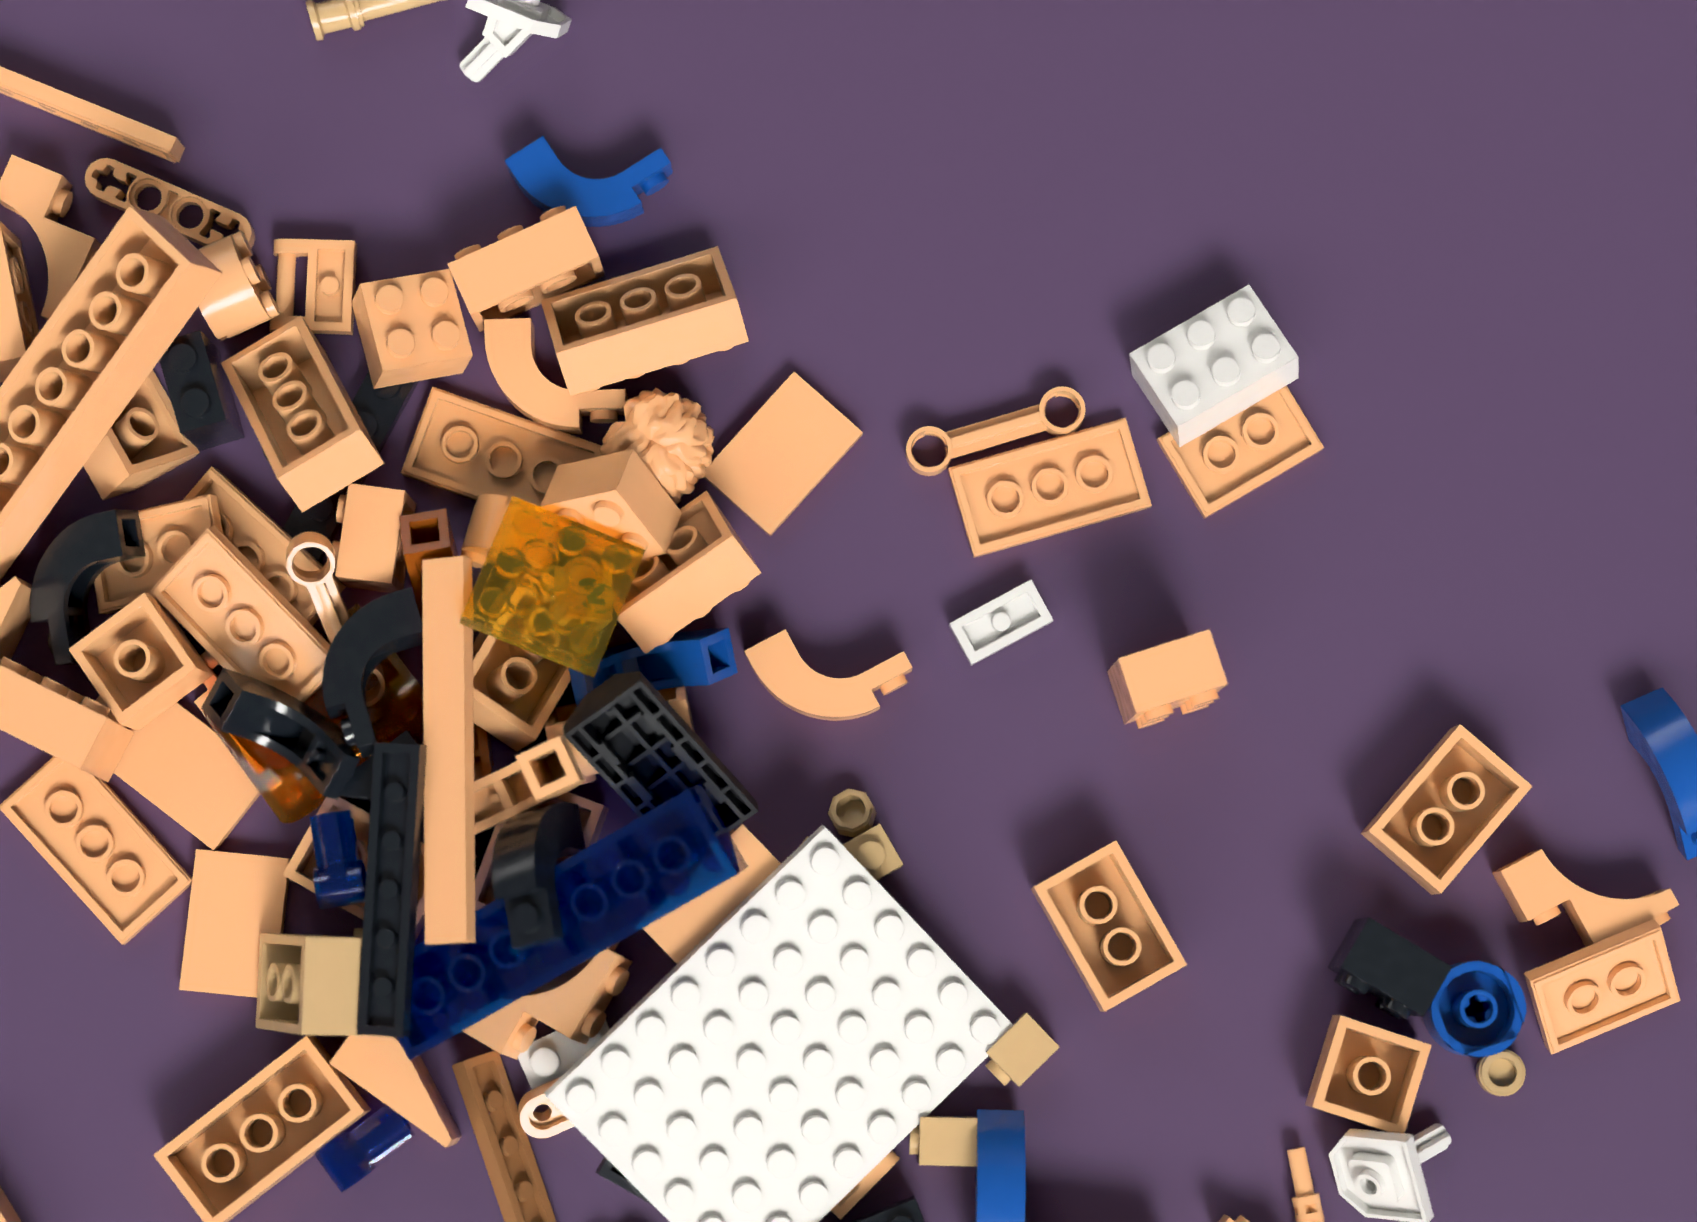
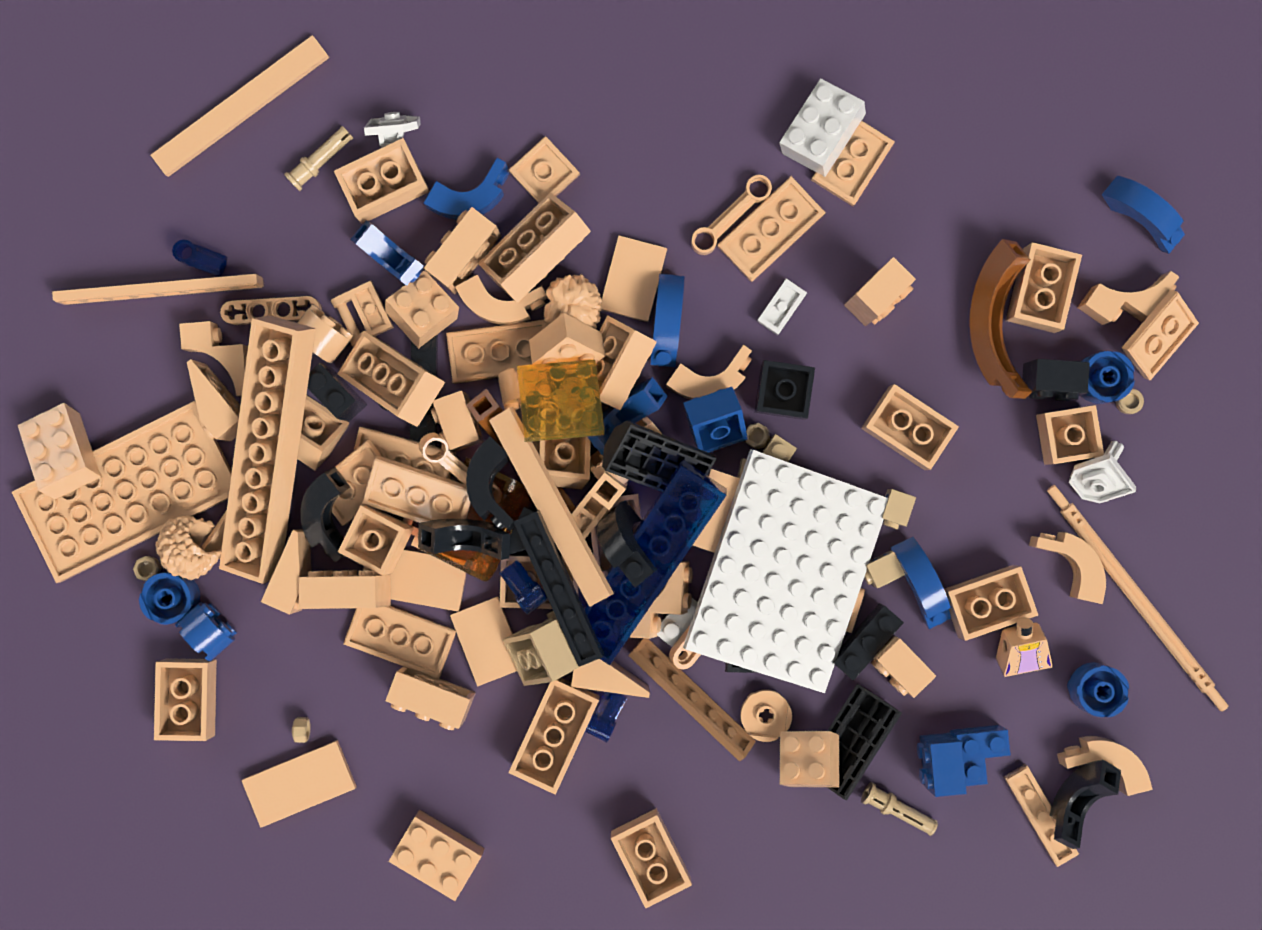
camera: 25 degrees left, 5 degrees up
none -> clear blue piece [172,239,228,277]
none -> light nougat slope [334,138,430,224]
none -> arch [350,220,424,286]
none -> light nougat brick [385,666,476,730]
none -> light nougat tile [509,136,580,203]
none -> blue arch [650,274,685,367]
none -> blue brick [683,387,748,453]
none -> black brick [754,360,815,420]
none -> dark orange arch [970,239,1032,399]

